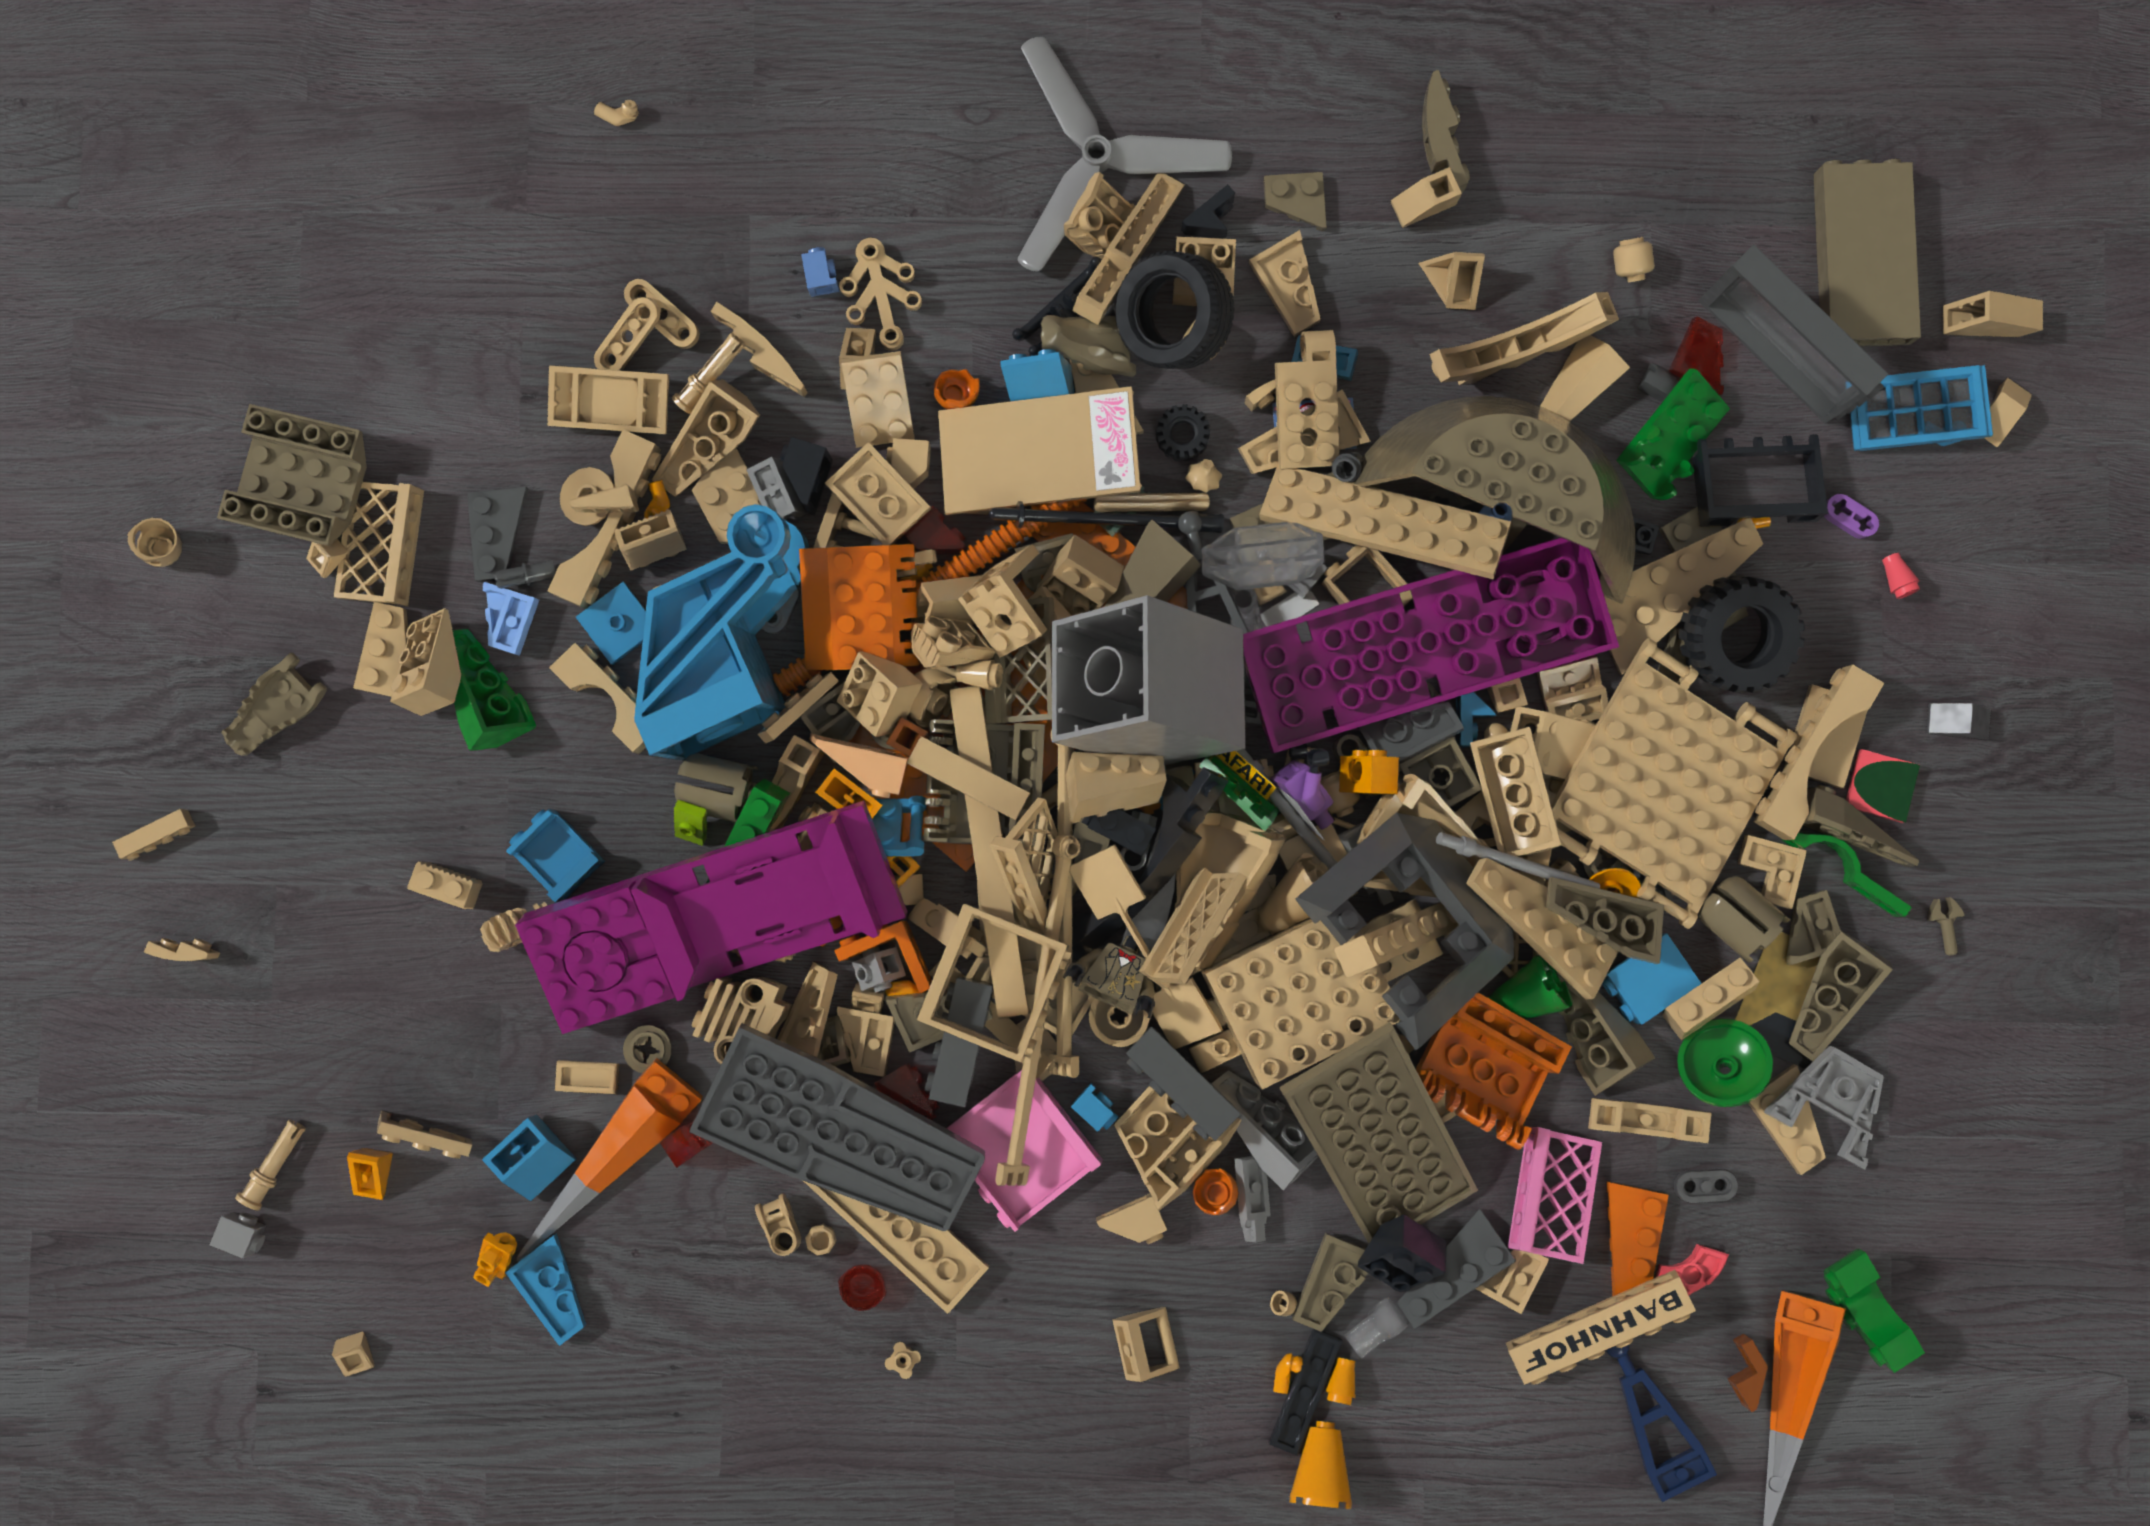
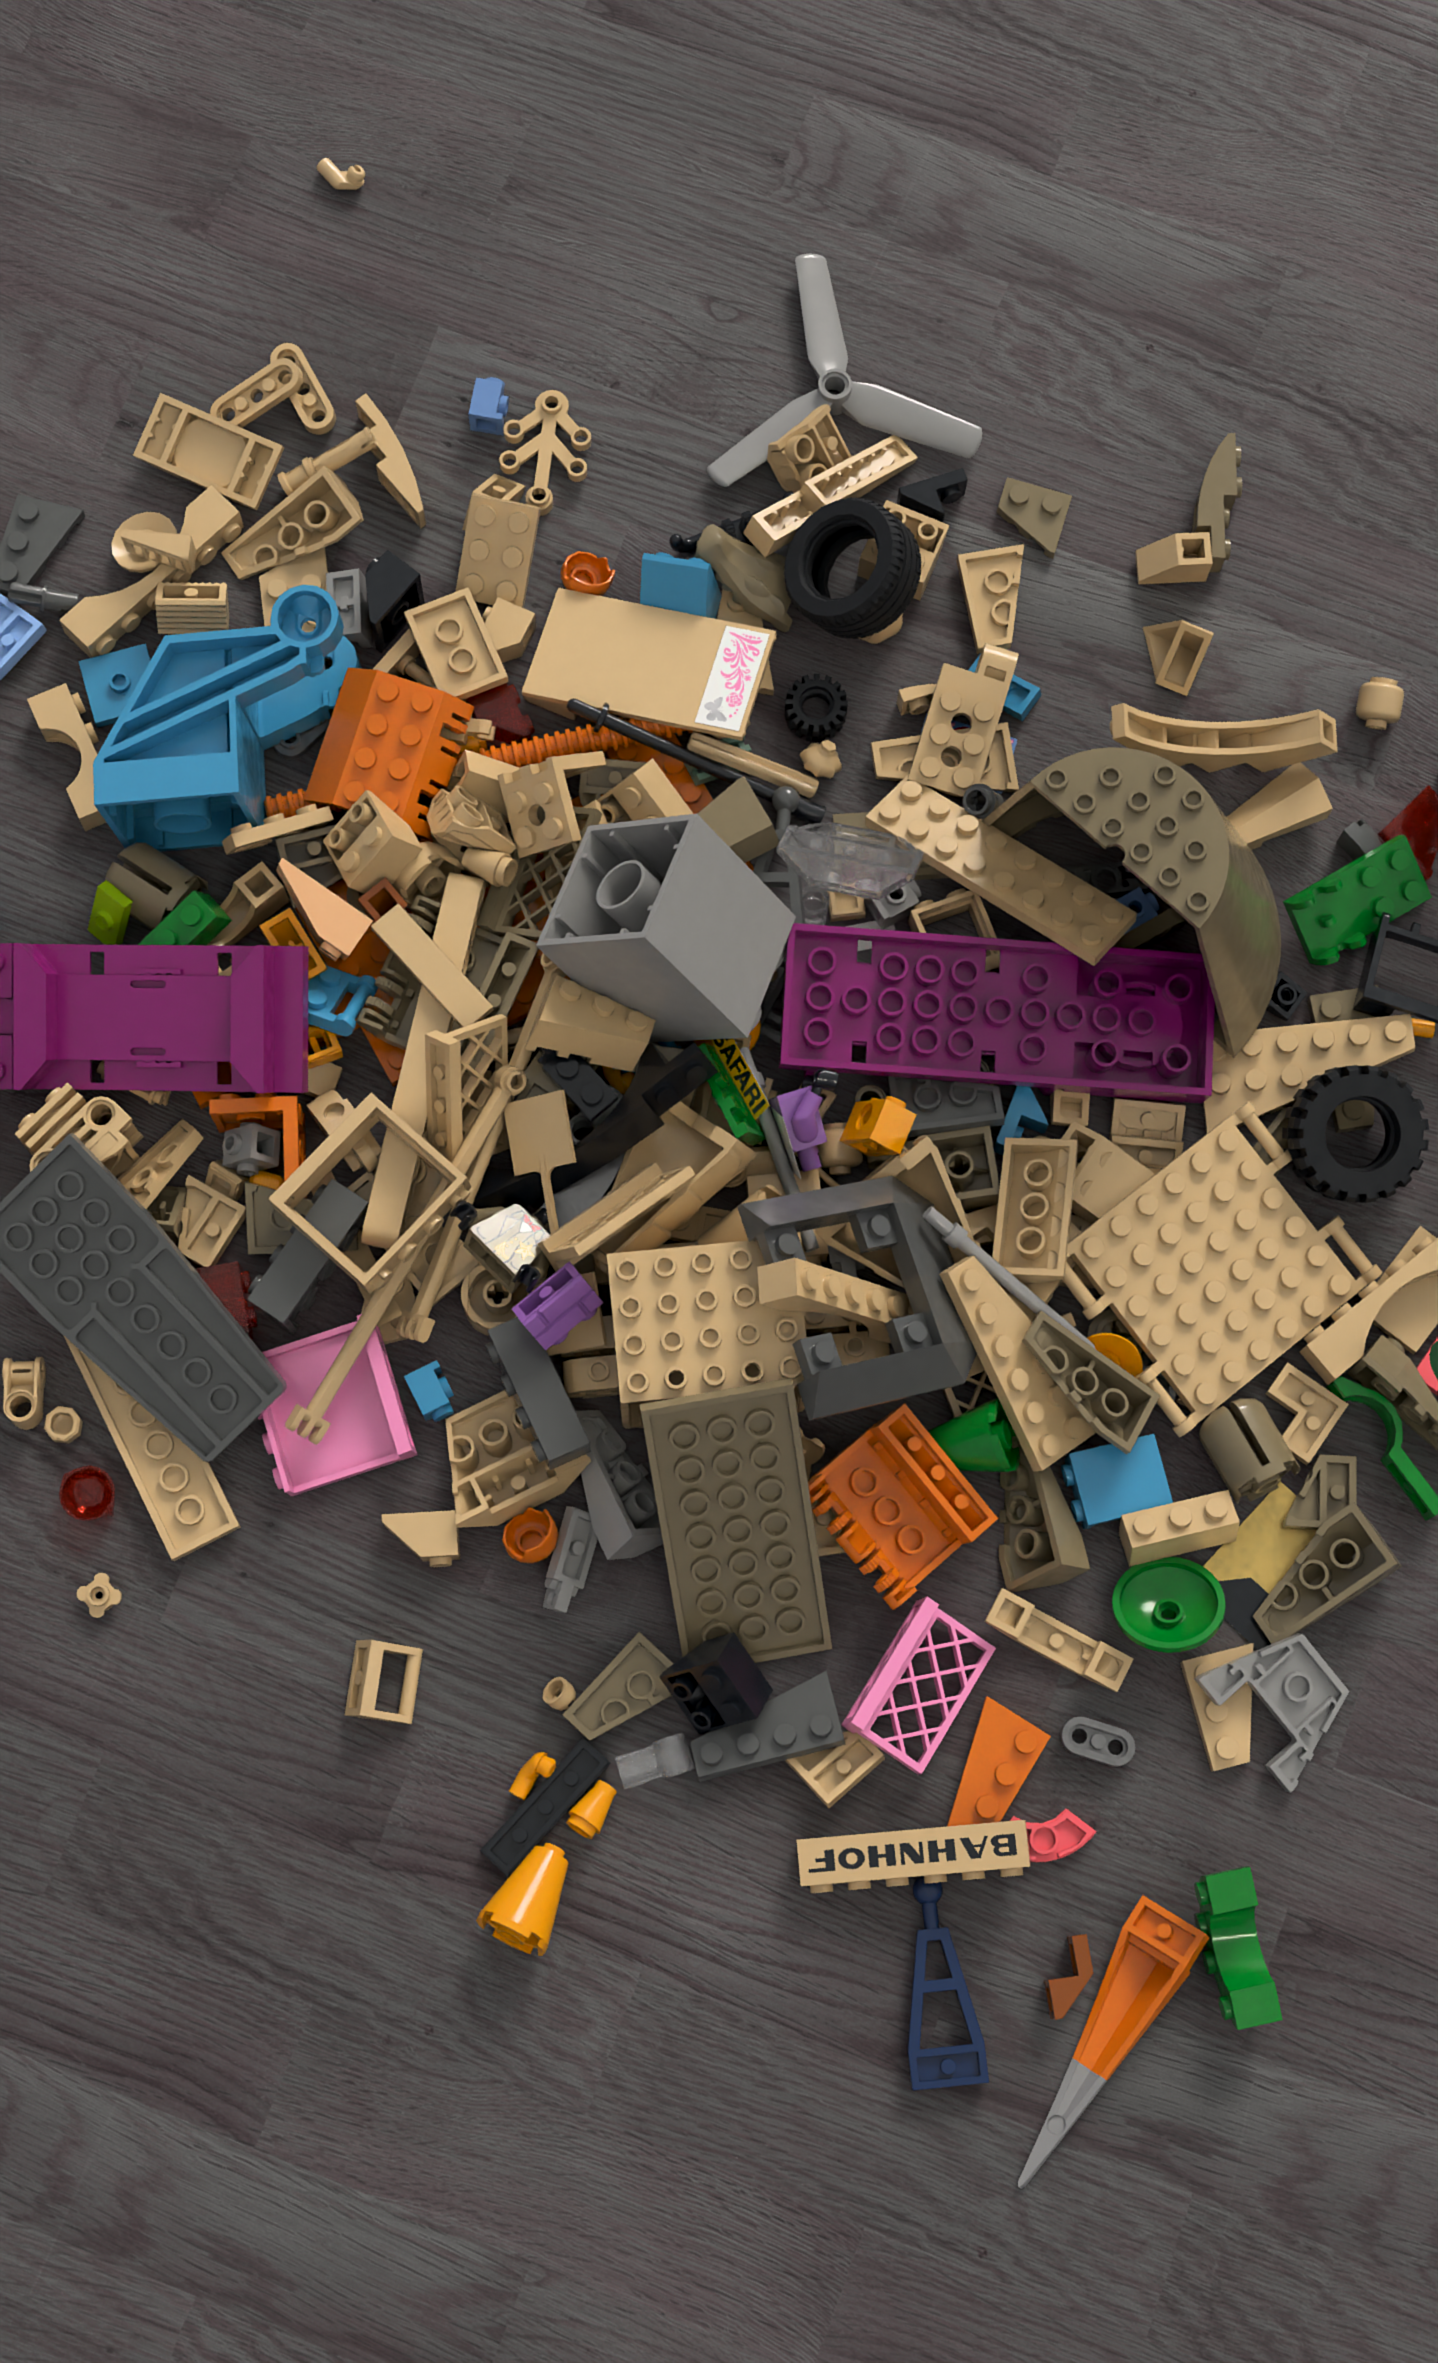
camera: 10 degrees right, 10 degrees down
light orange arm [644,480,670,519] -> none
none -> medium lavender brick [512,1261,604,1350]

